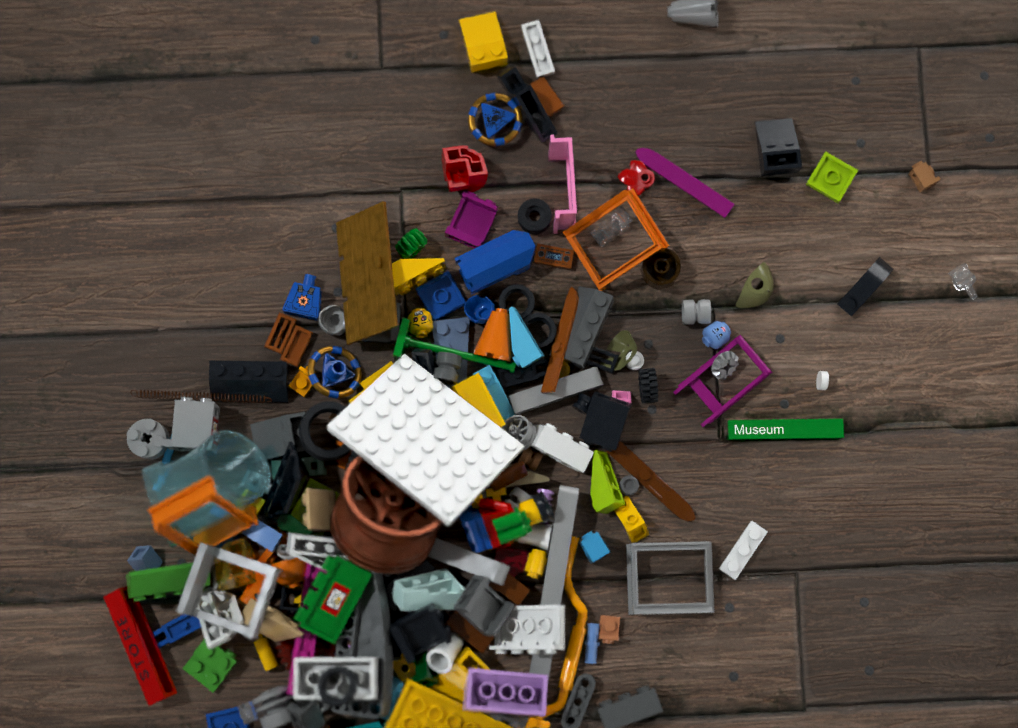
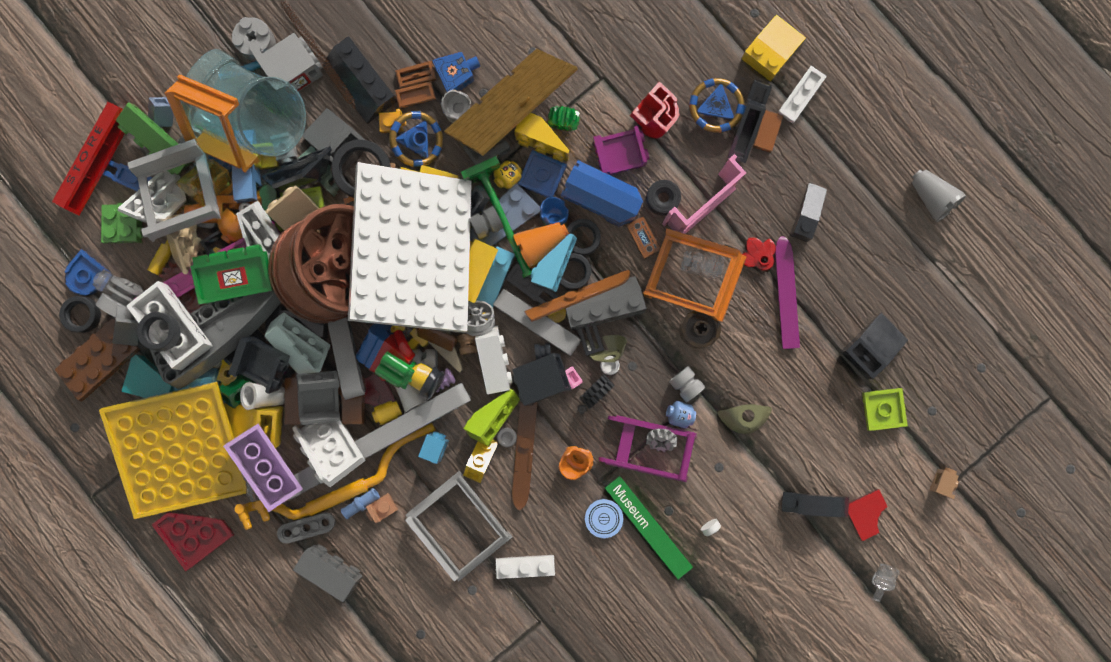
camera: 55 degrees right, 5 degrees up
none -> orange hair [559,446,593,480]
none -> light blue tile [585,499,623,538]
none -> slope [789,183,827,242]
none -> red tile [848,489,888,541]

